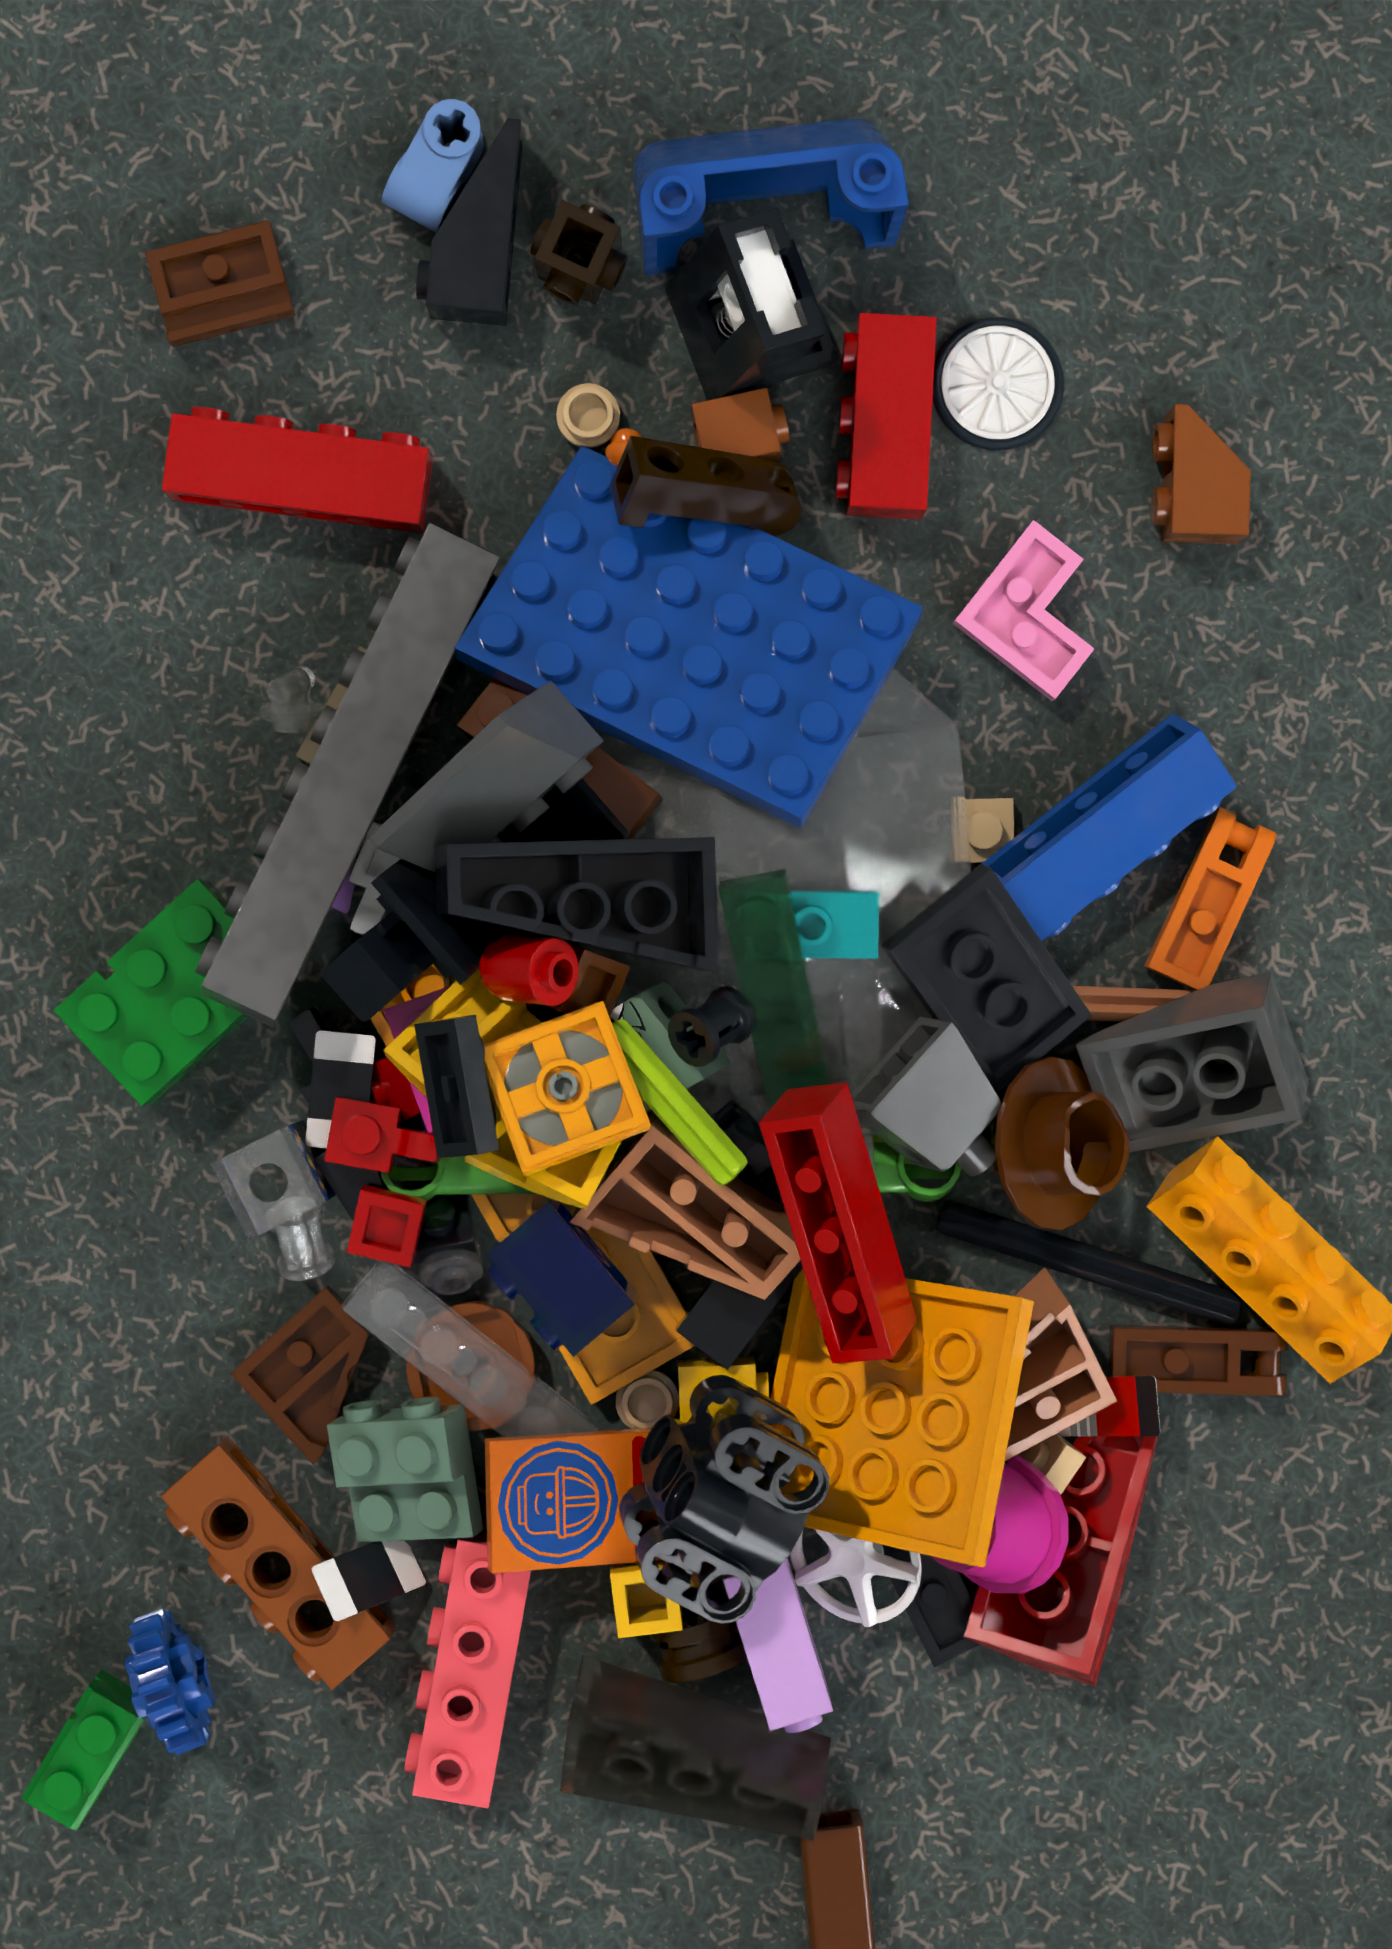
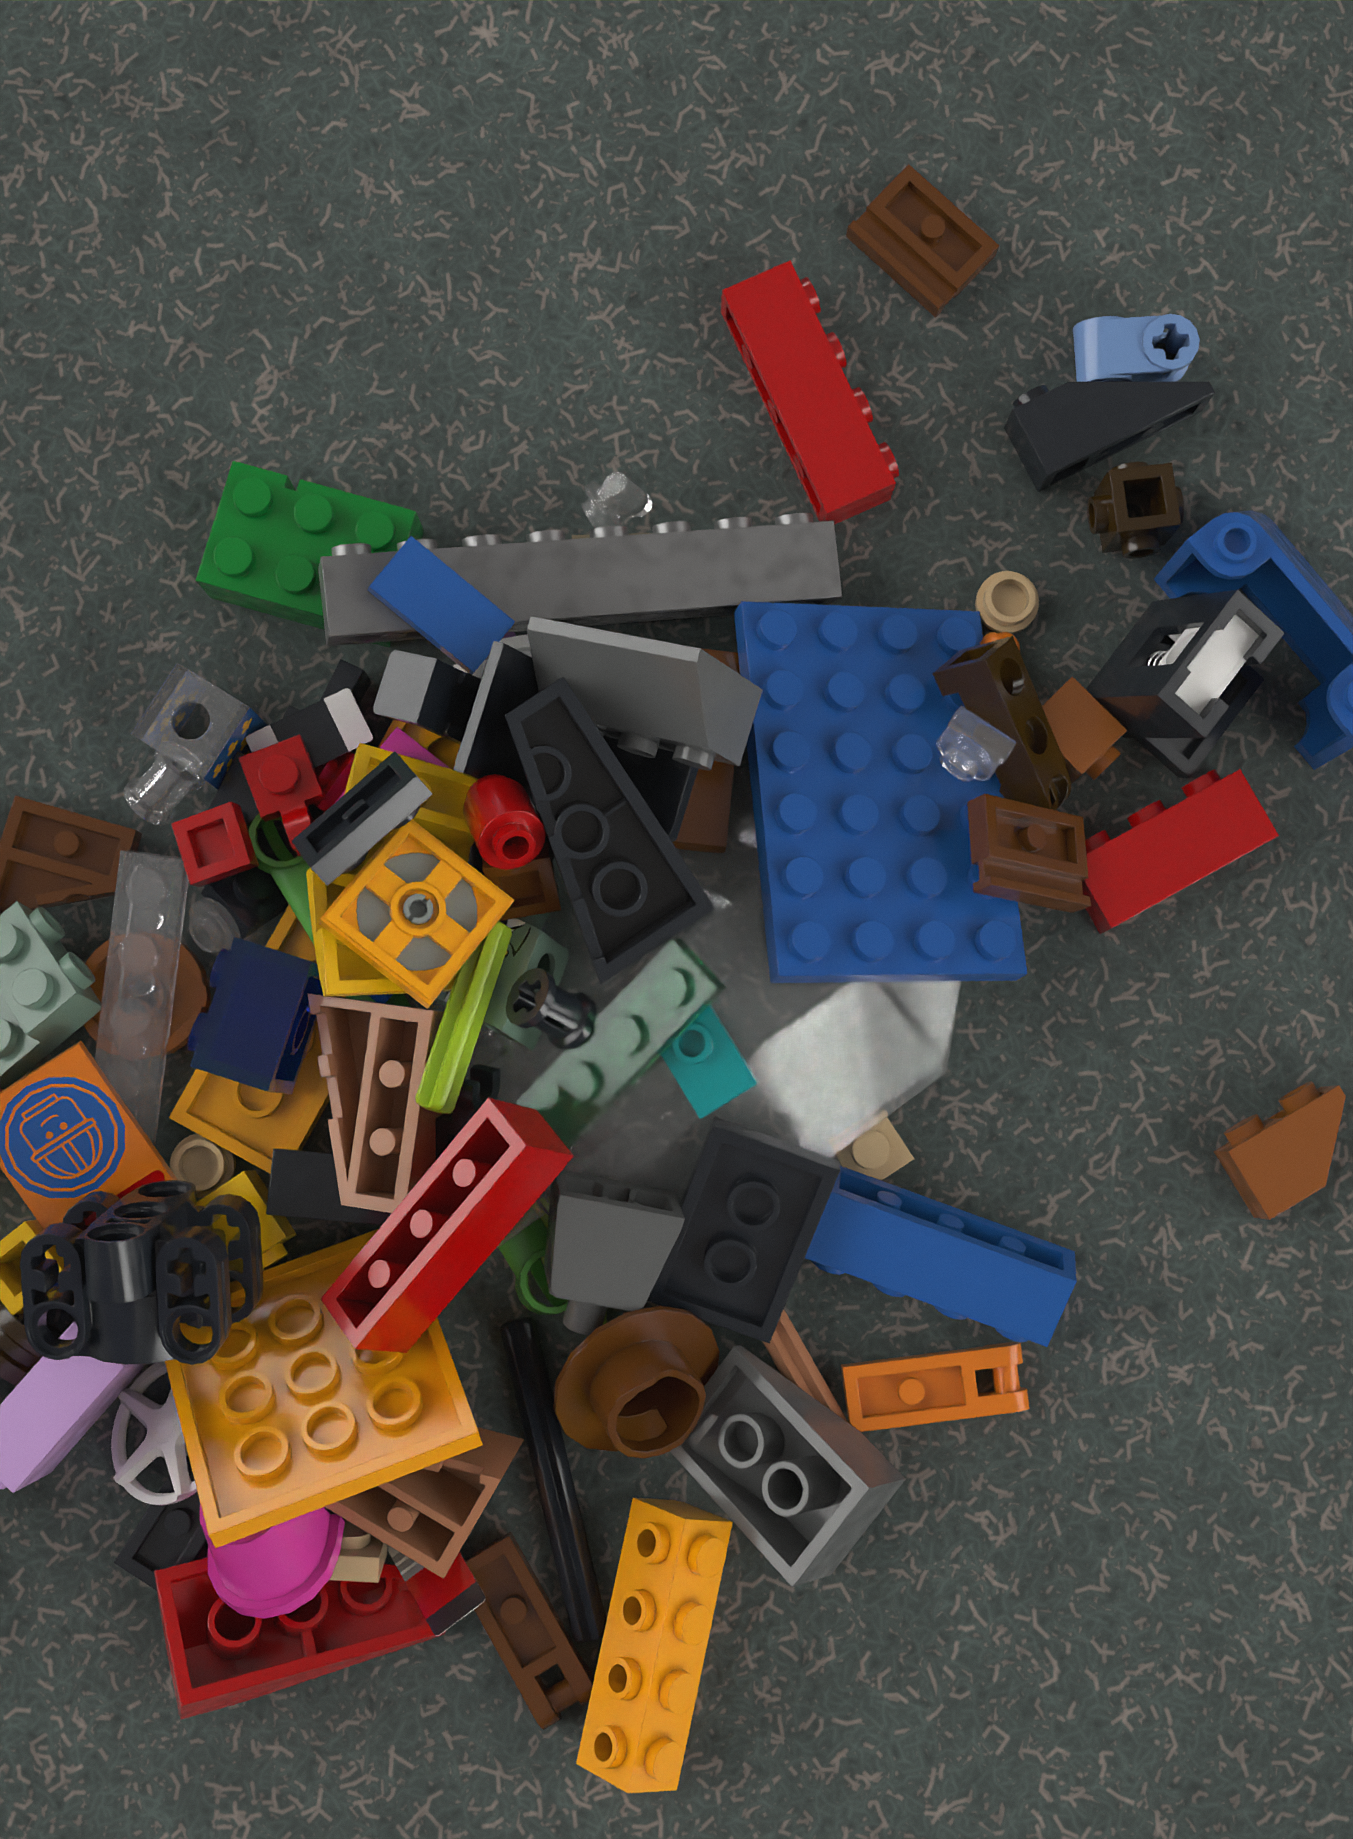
camera: 60 degrees right, 5 degrees down
white wheel [933,317,1064,451] -> none
bright pink plate [952,520,1094,701] -> none
none -> blue tile [367,536,515,675]
none -> clear plate [936,706,1017,782]
none -> reddish brown plate [967,794,1091,913]

